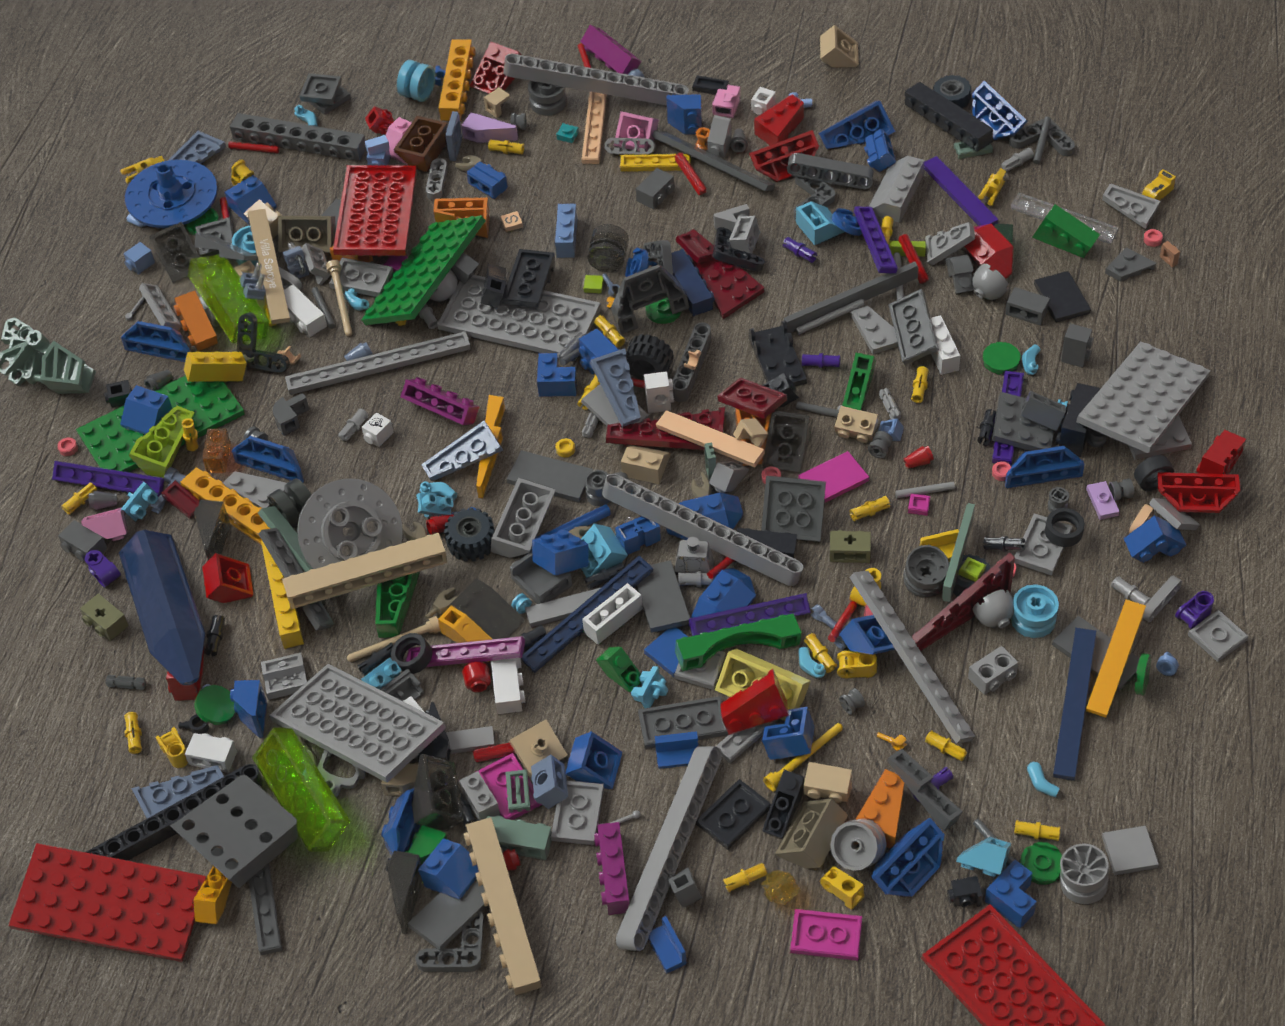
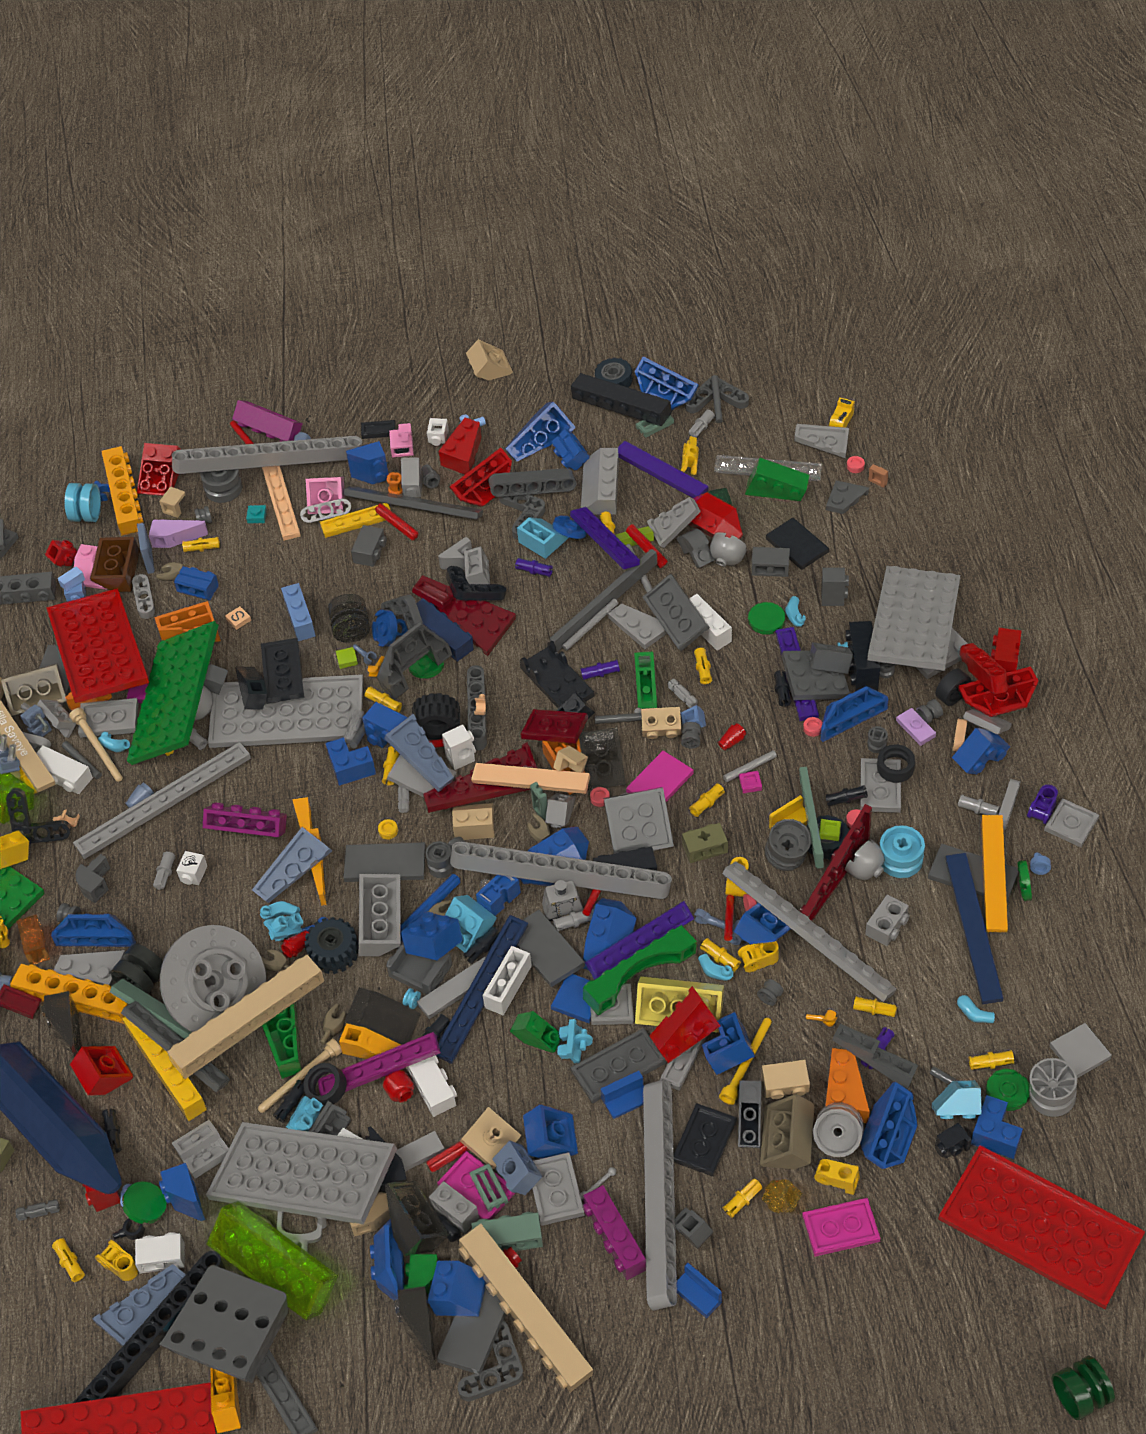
camera: 20 degrees left, 0 degrees up
none -> red piece [959,643,1008,694]

